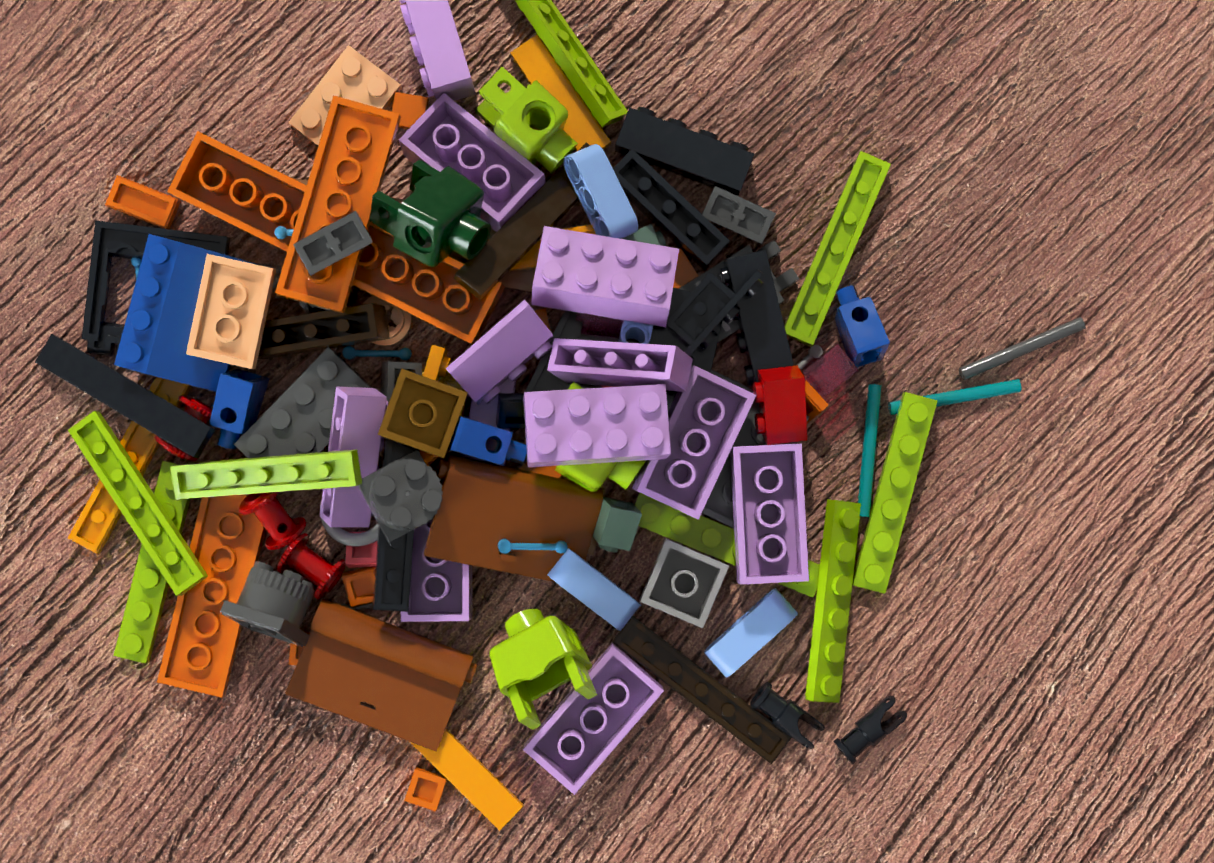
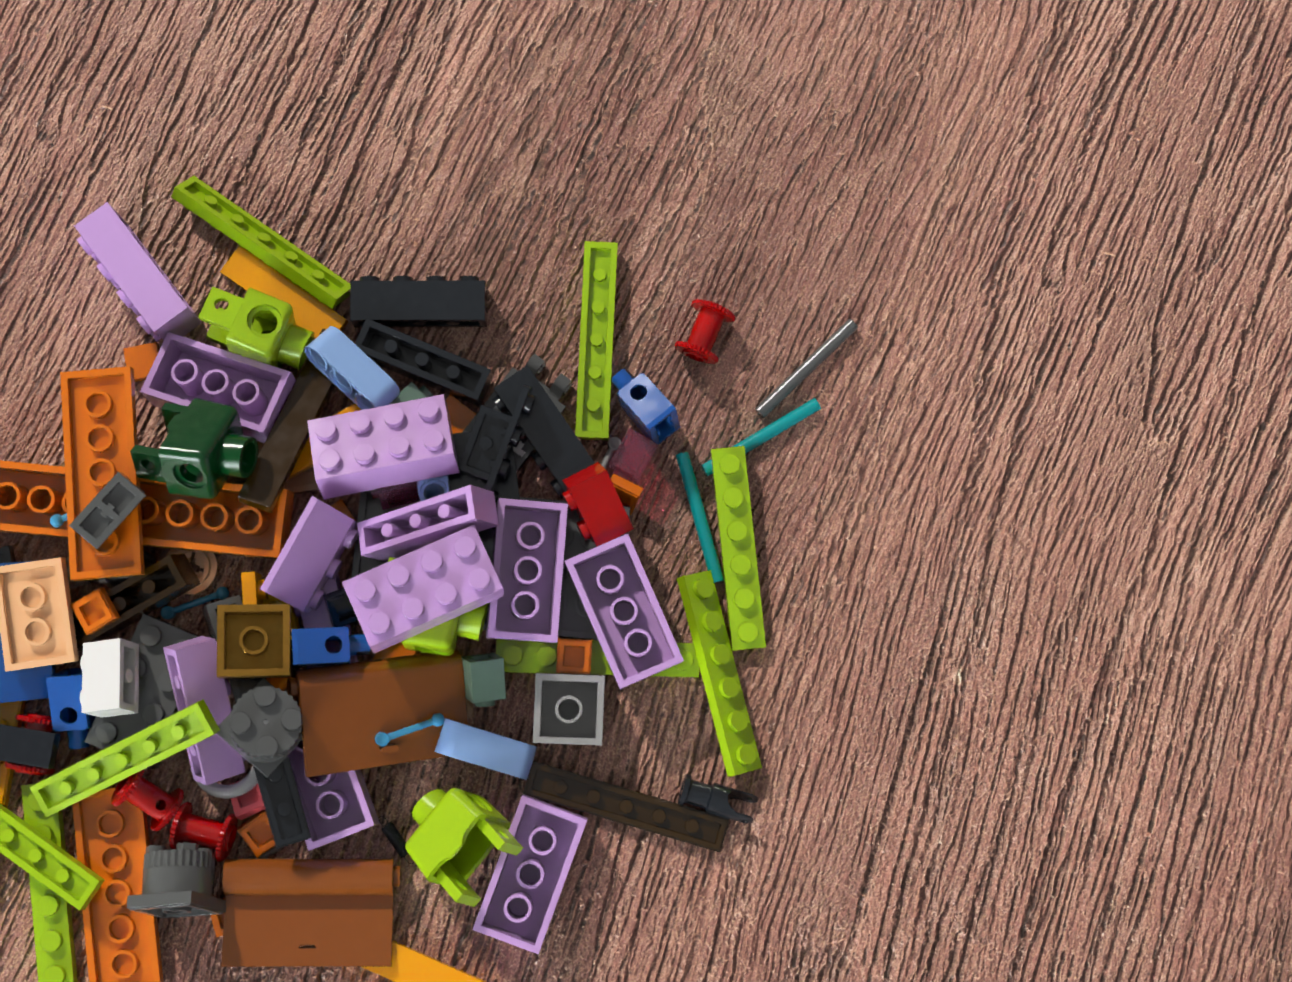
camera: 25 degrees left, 5 degrees down
light nougat plate [288,45,402,146] -> none
dark grey hinge [702,186,776,244] -> none
light blue beam [704,588,798,677] -> none
black piece [833,696,907,765] -> none
none -> orange tile [70,587,121,635]
none -> white brick [80,638,139,718]
none -> black piece [379,816,414,864]
none -> orange tile [556,638,592,675]
none -> red hose [675,299,735,364]

